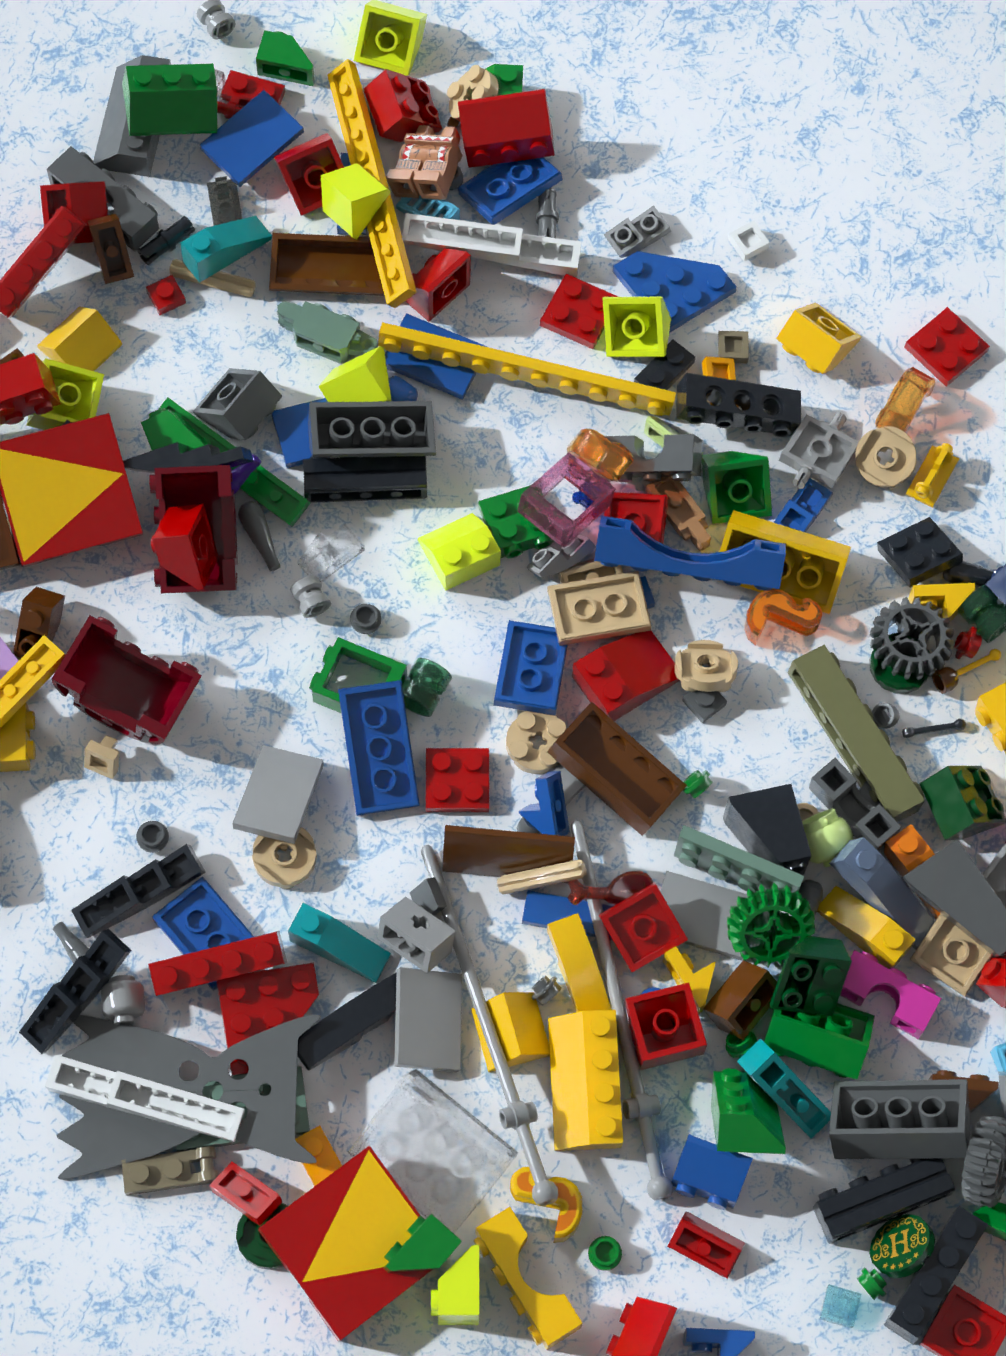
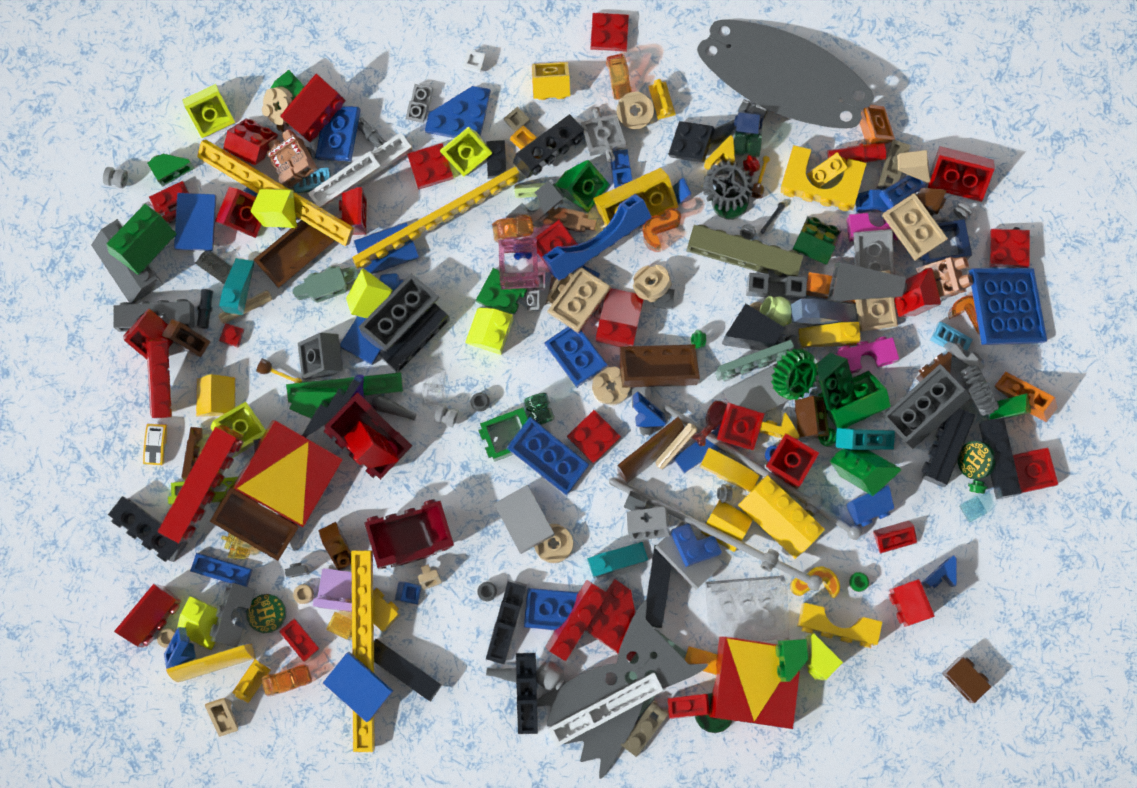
camera: 40 degrees left, 10 degrees up
none -> hinge [256,358,302,383]
none -> blue slope [395,581,422,605]
none -> blue plate [670,524,722,567]
none -> blue slope [672,178,691,205]

